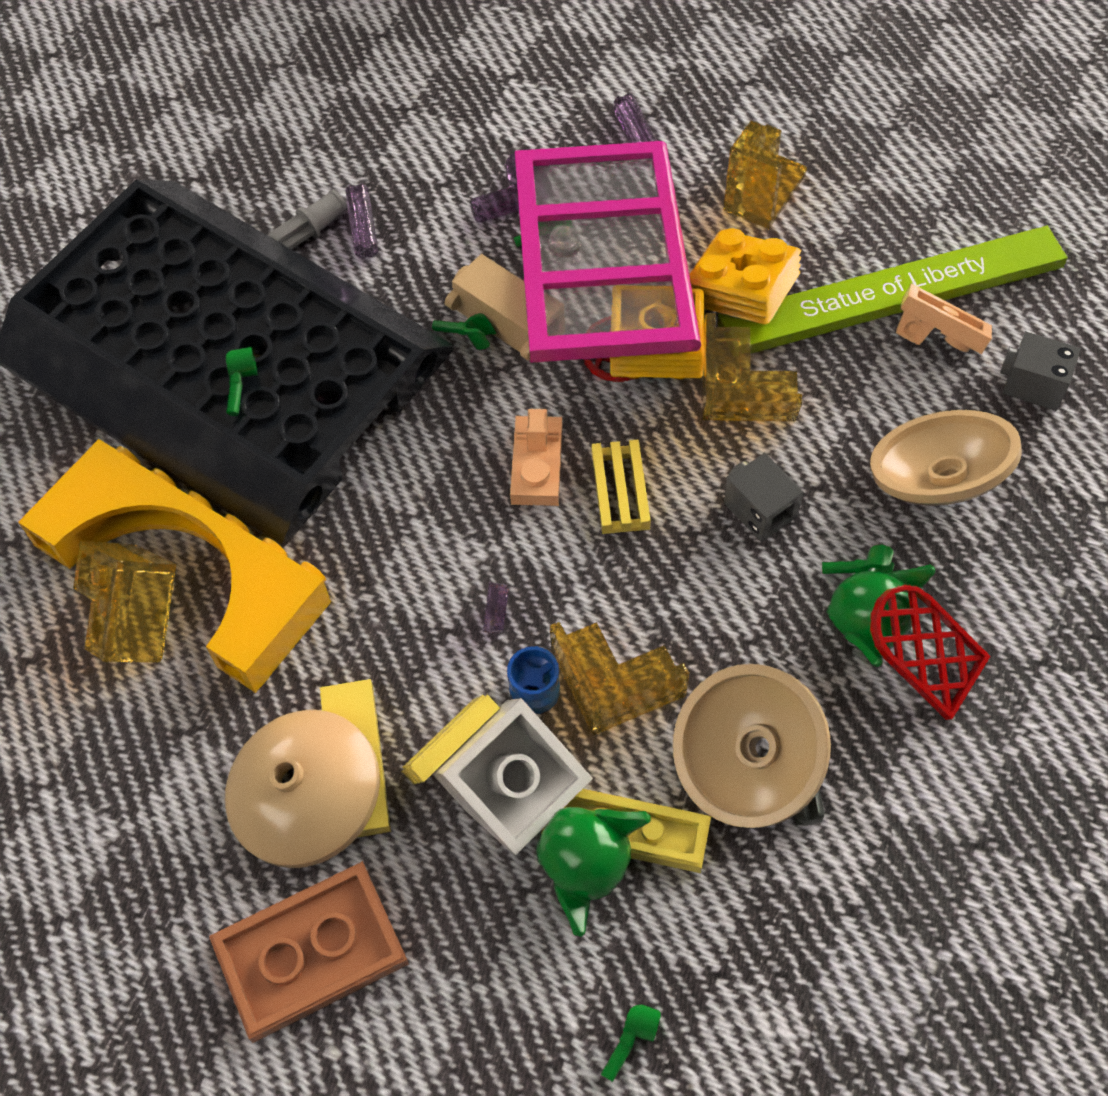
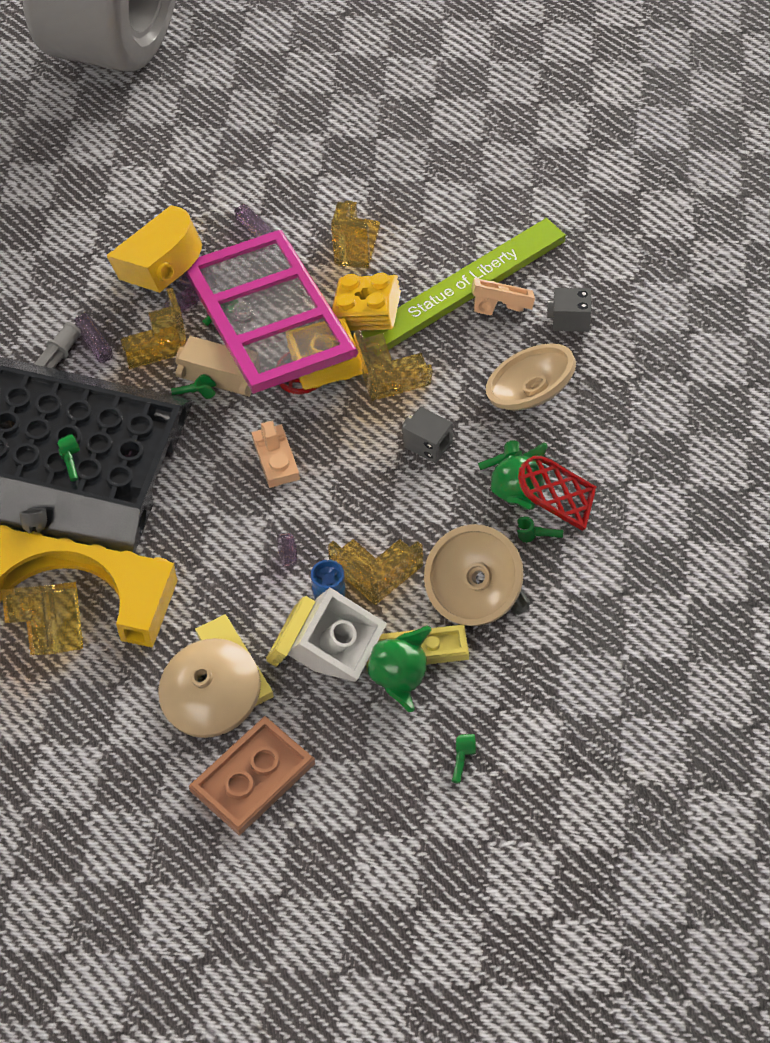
camera: 20 degrees left, 5 degrees down
light yellow tile [592,439,651,534] -> none
none -> dark grey hinge [19,508,47,533]
none -> yellow brick [106,205,202,293]
none -> clear yellow panel [120,288,187,369]
none -> green hand [517,516,564,543]

